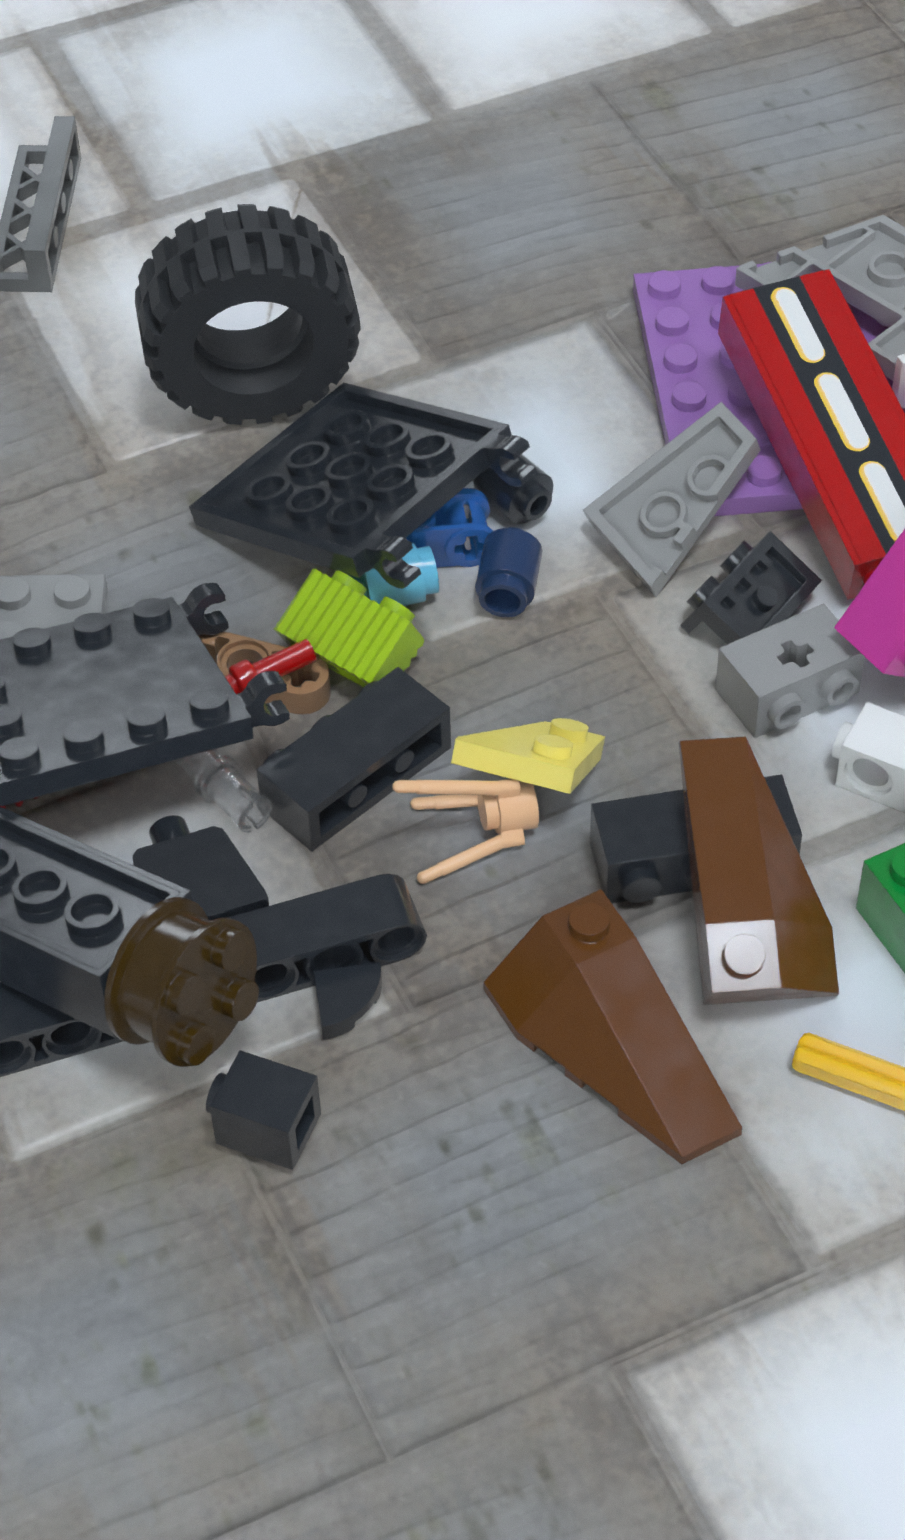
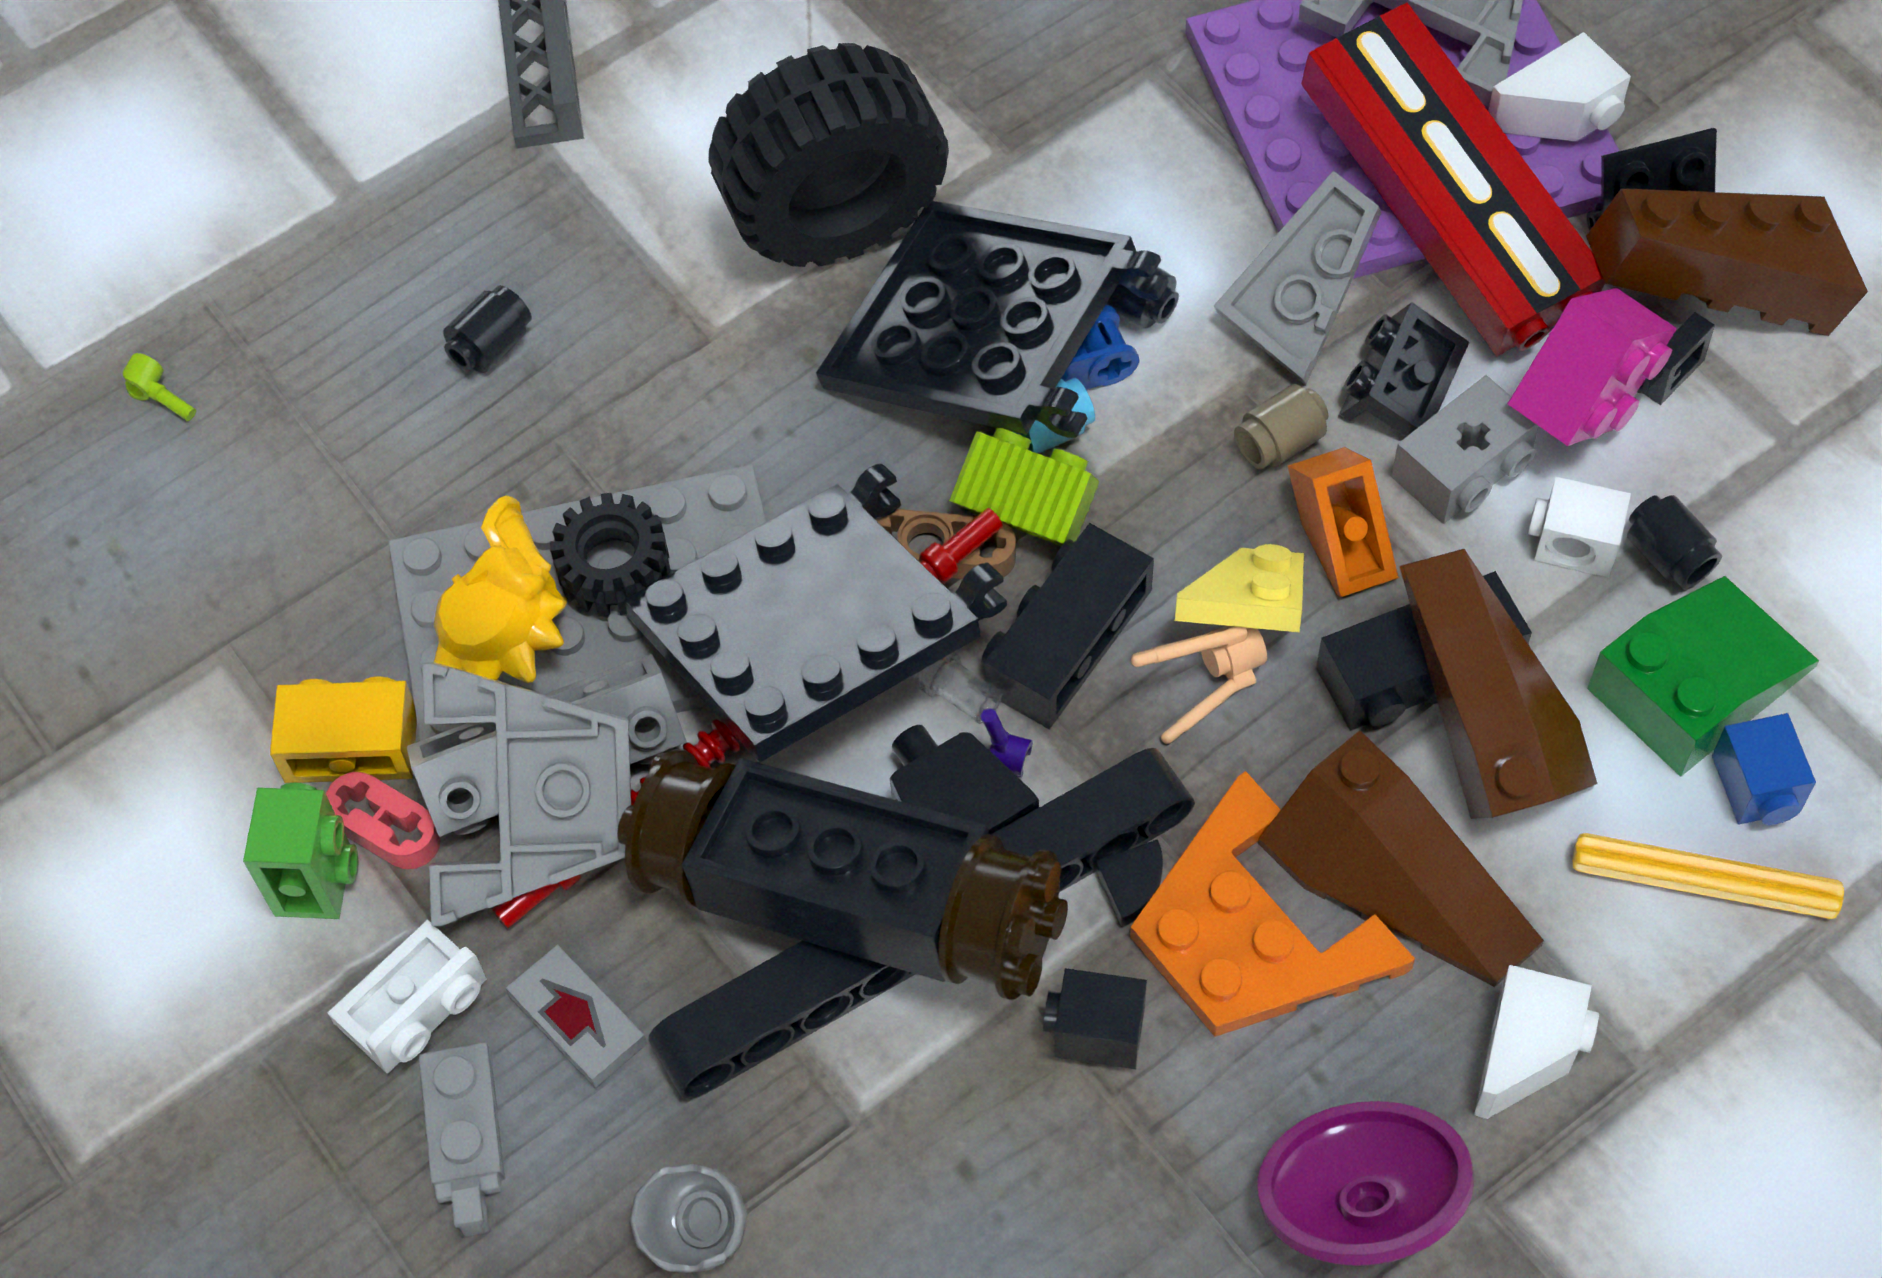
camera: 10 degrees left, 10 degrees up
dark blue brick [475,527,543,617] -> none
none -> dark purple hand [981,708,1033,777]
none -> orange wing [1130,771,1415,1037]
none -> dark tan brick [1234,384,1329,469]
none -> magenta dish [1257,1101,1474,1266]
none -> orange slope [1287,447,1399,597]
none -> white slope [1474,965,1599,1119]

